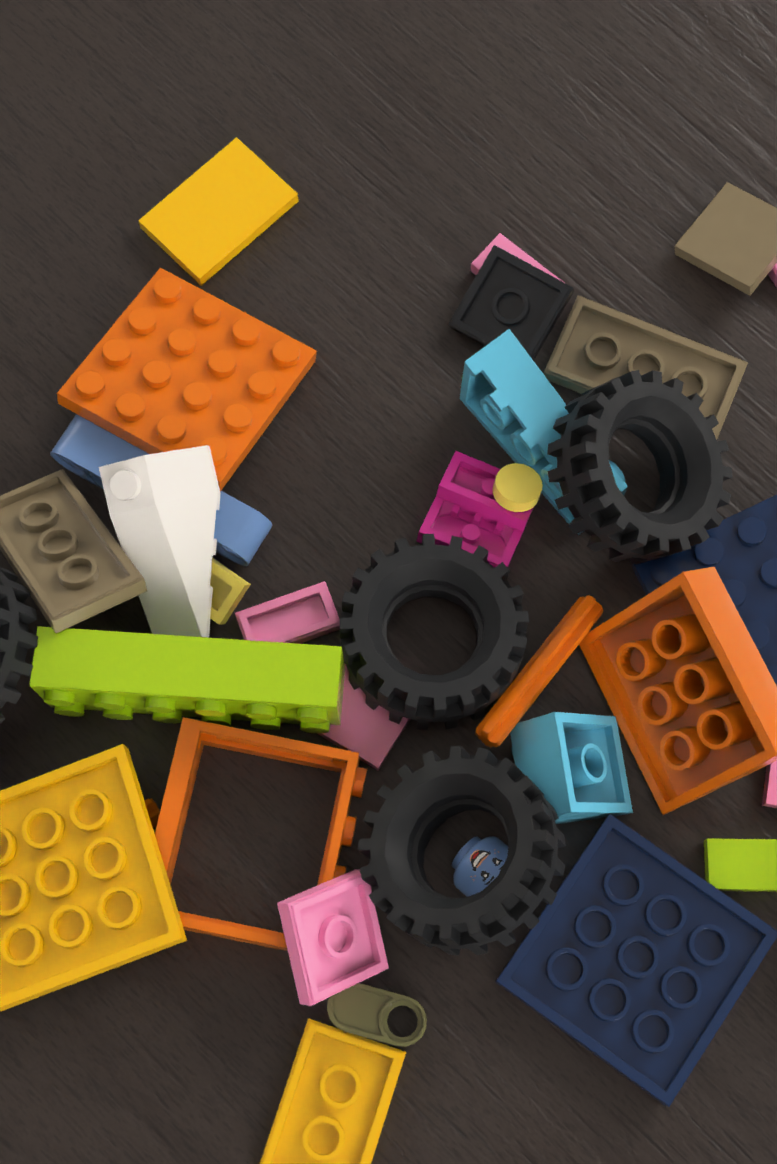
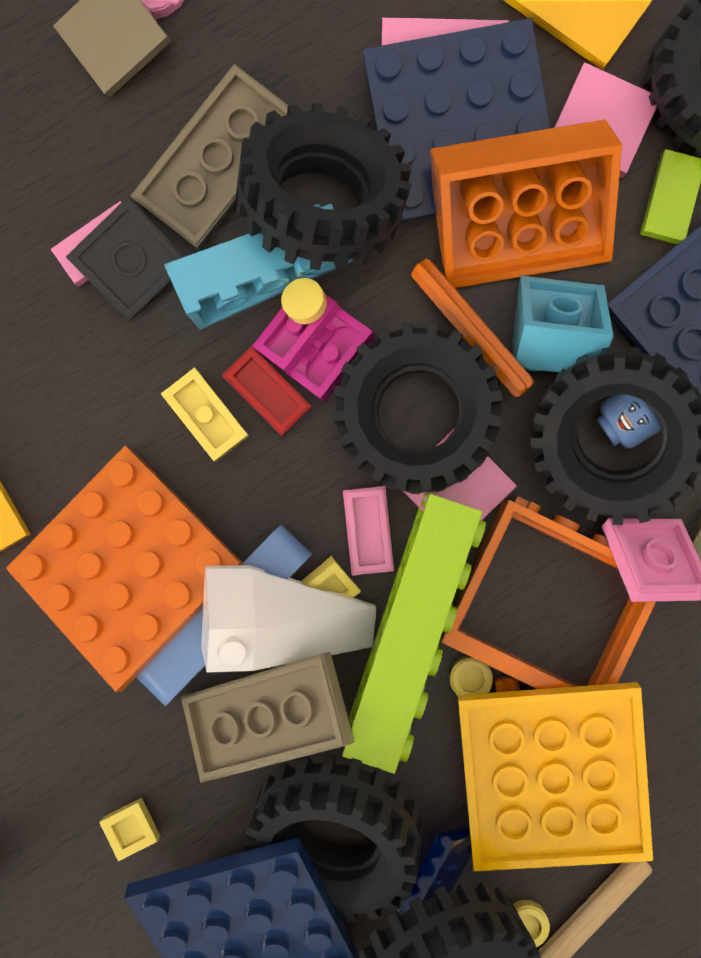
camera: 75 degrees left, 15 degrees up
none -> light yellow plate [161,367,249,462]
none -> red tile [221,346,312,437]
none -> light yellow tile [449,656,493,696]

